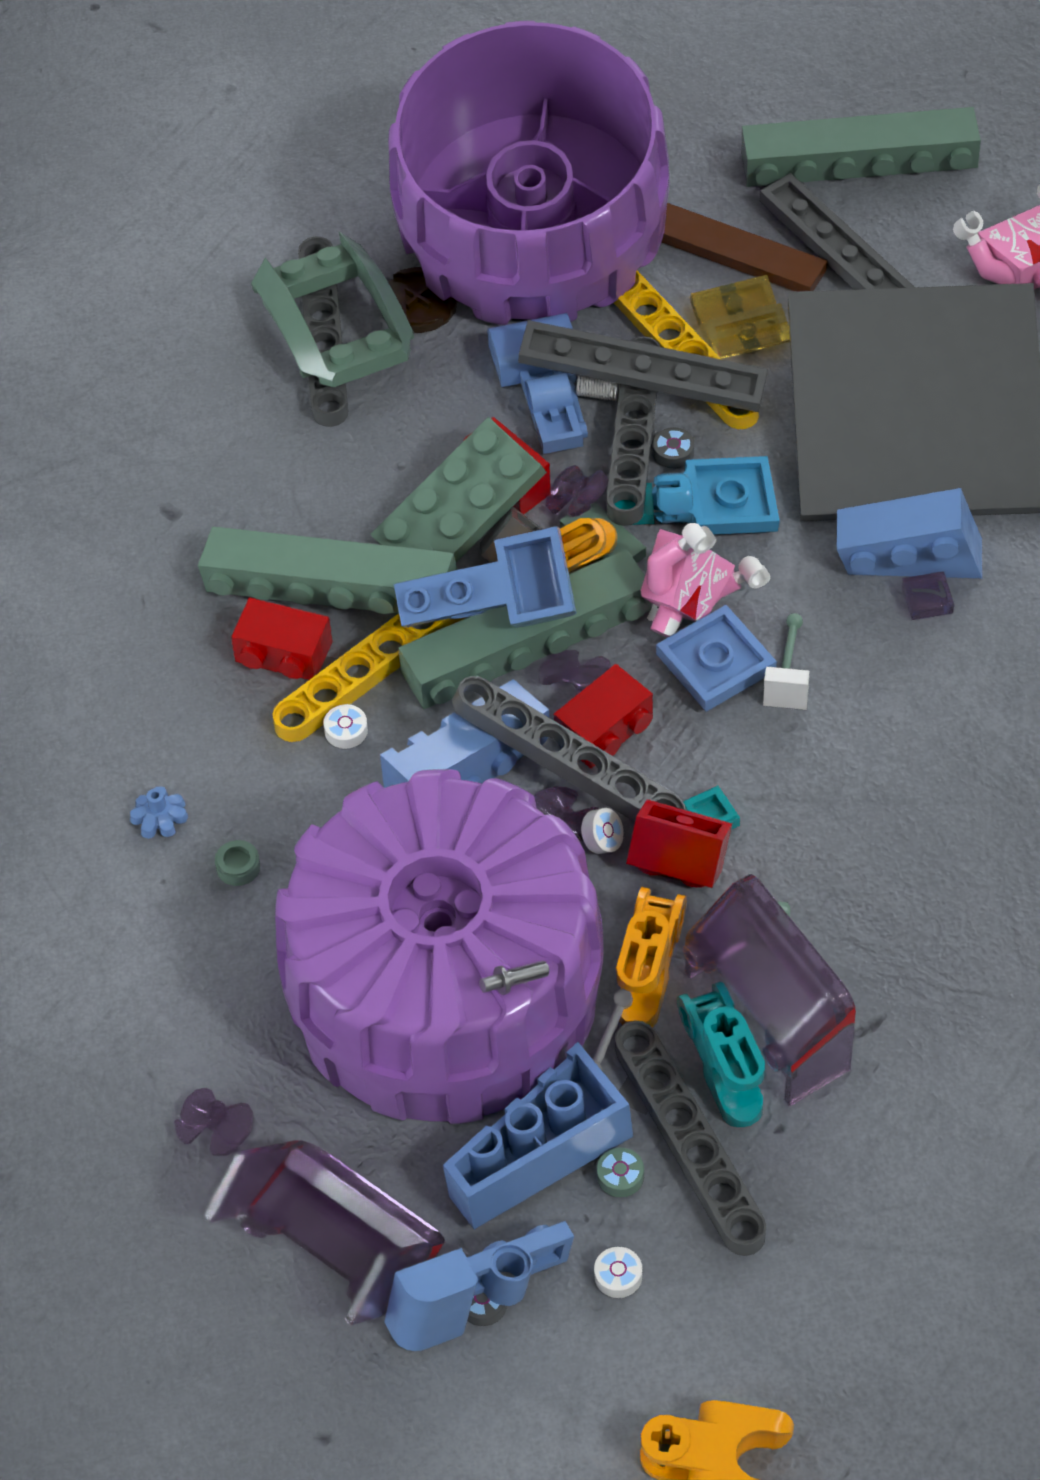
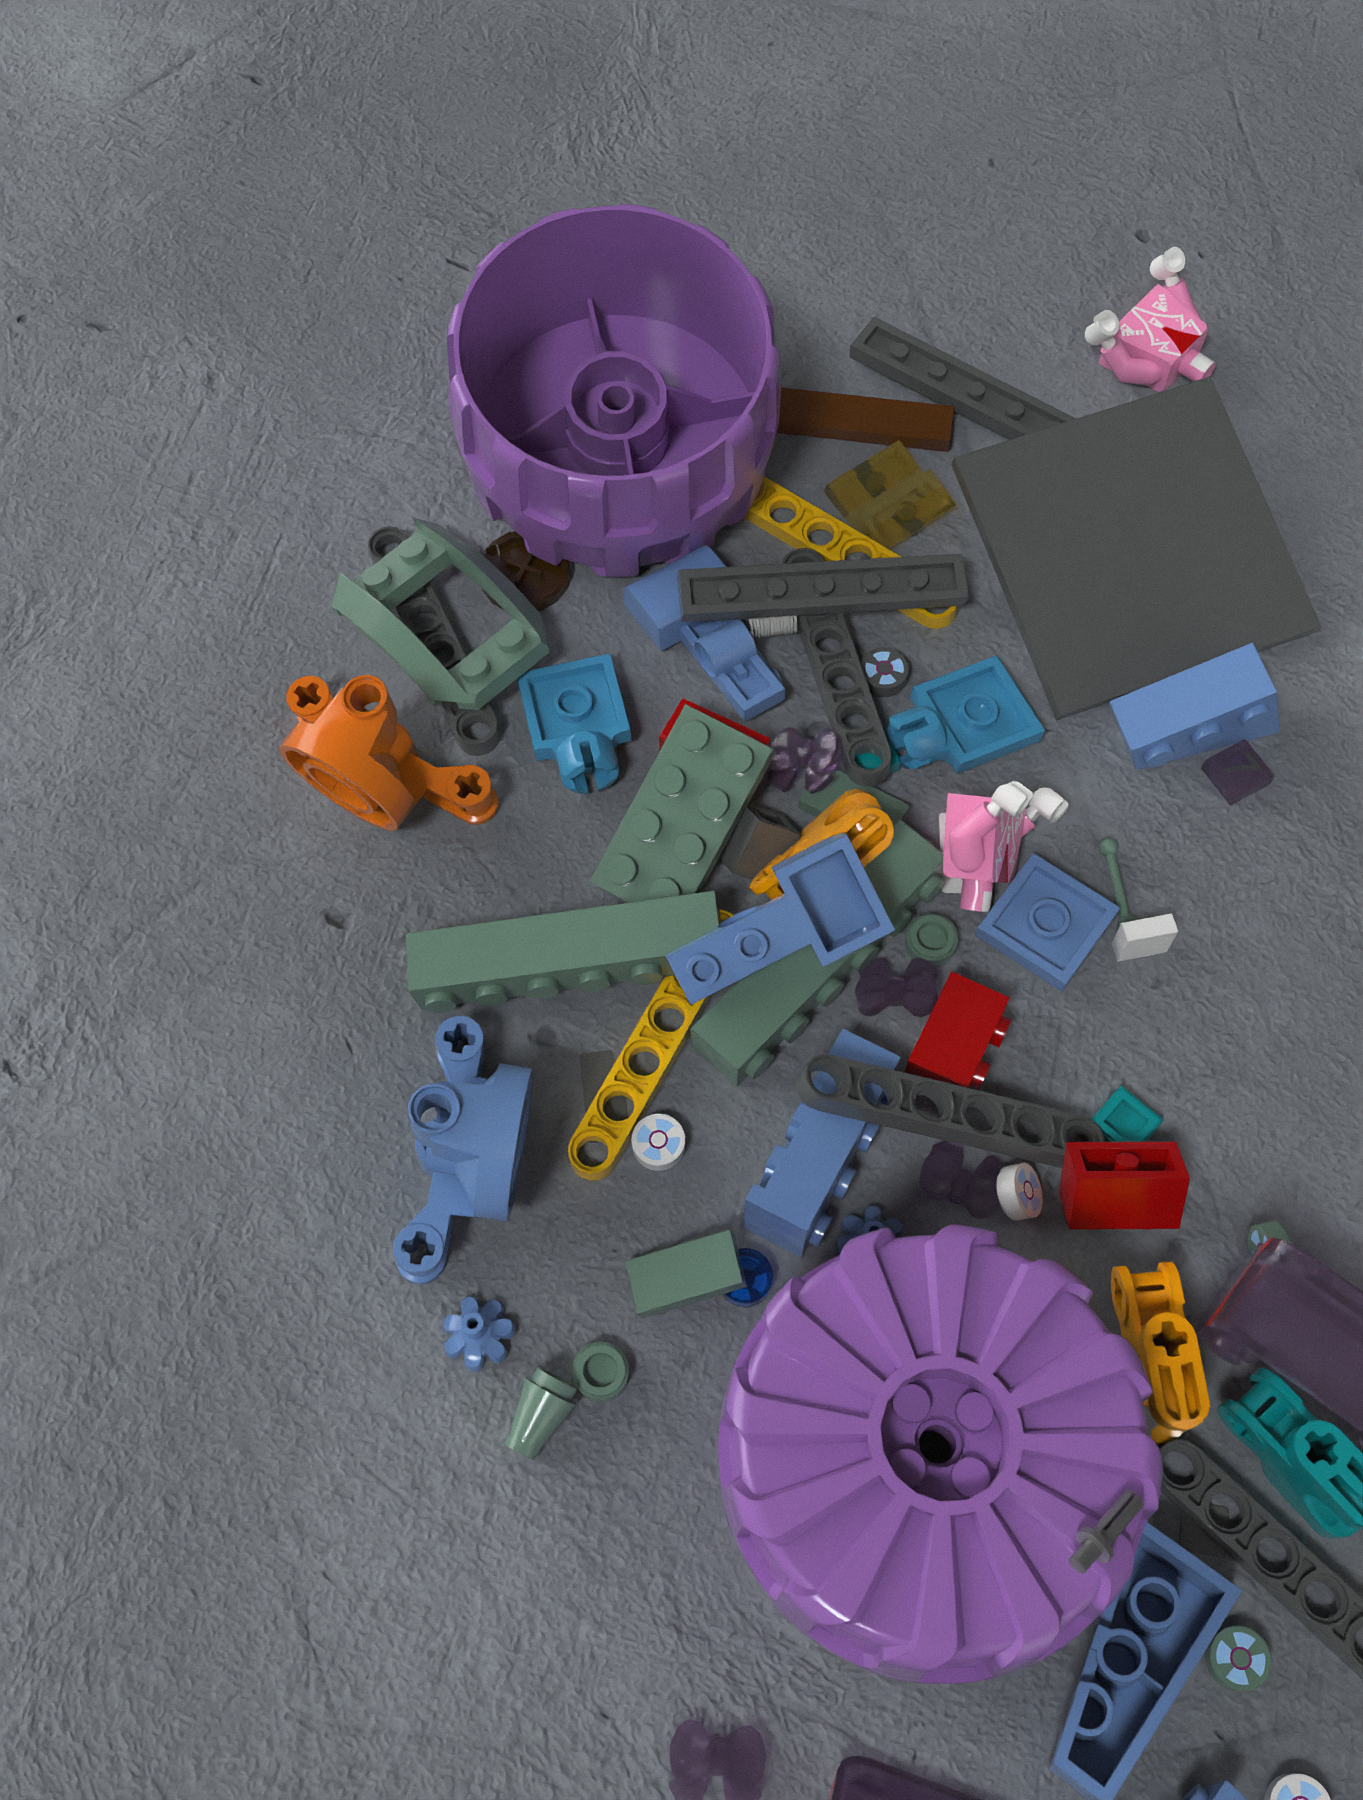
camera: 20 degrees left, 10 degrees up
red brick [231,597,333,680] -> none
sand green brick [741,107,981,187] -> none
none -> orange piece [279,675,499,831]
none -> medium blue piece [393,1016,533,1285]
none -> sand green cone [504,1367,578,1460]
none -> dark azure plate [517,654,632,794]
none -> sand green tile [626,1229,747,1318]
none -> sand green tile [905,913,958,967]

